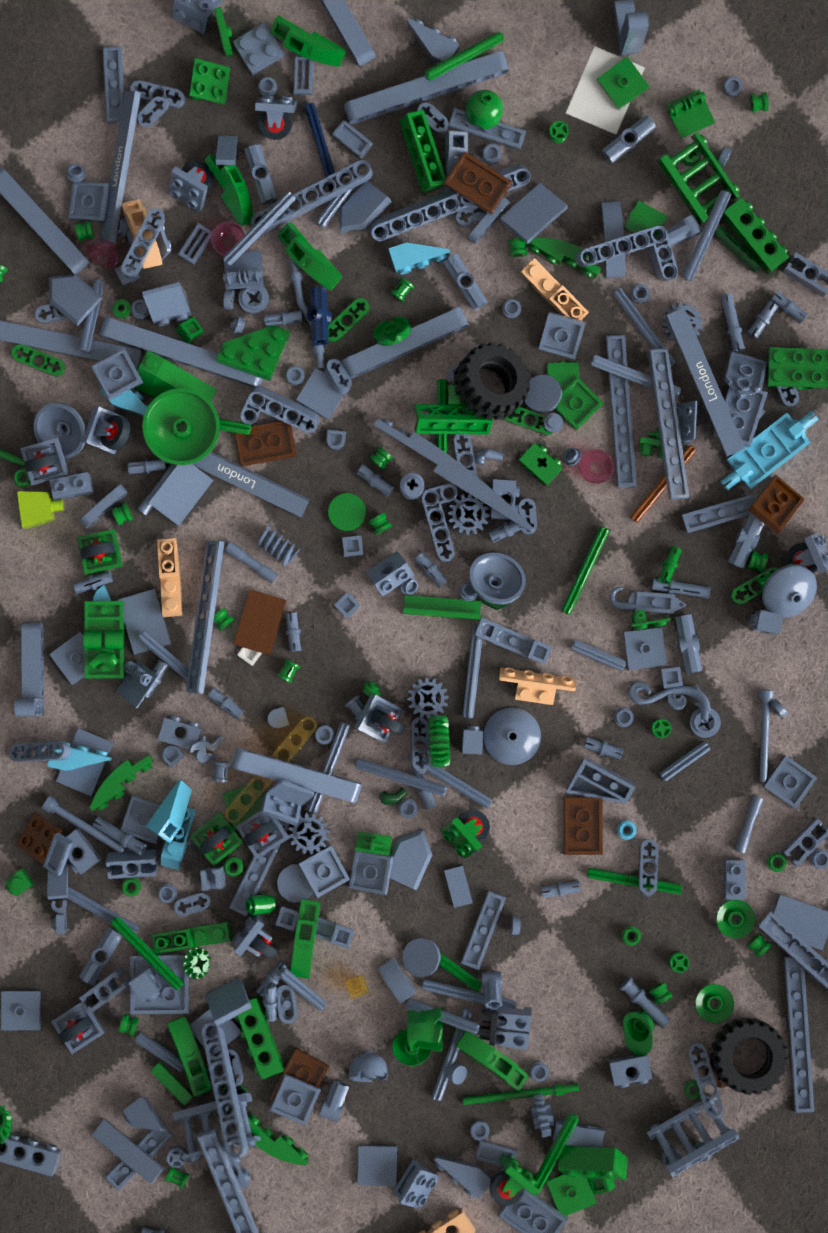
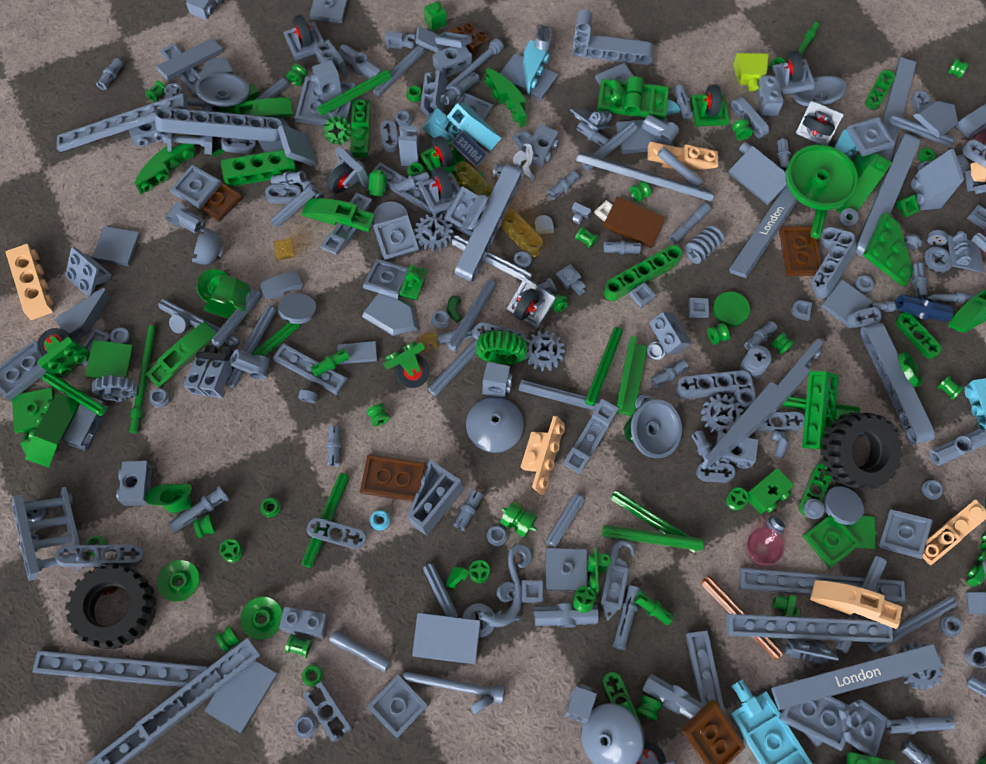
camera: 90 degrees right, 20 degrees down
none -> green tile [85,340,133,379]
none -> sand blue dish [195,73,249,107]
none -> green bush [285,634,312,658]
none -> green pin [310,348,350,377]
none -> green wheel [366,403,390,427]
none -> sand blue axle [394,172,430,194]
none -> sand blue tile [412,613,481,664]
none -> clear yellow tile [416,331,438,353]
none -> green tile [445,567,470,589]
none -> dark blue slope [451,130,488,168]
none -> green wheel [500,500,538,538]
none -> sand blue plate [556,264,586,296]
none -> sand blue tile [572,202,592,225]
none -> green wheel [573,586,596,613]
none -> green axle [585,327,623,406]
none -> green axle [602,525,704,551]
none -> green beam [604,245,682,301]
none -> sand blue piece [642,115,679,145]
none -> sand blue piece [657,147,703,187]
none -> green wheel [726,487,749,511]
none -> light nougat slope [810,580,902,629]
none -> sand blue plate [840,209,858,227]

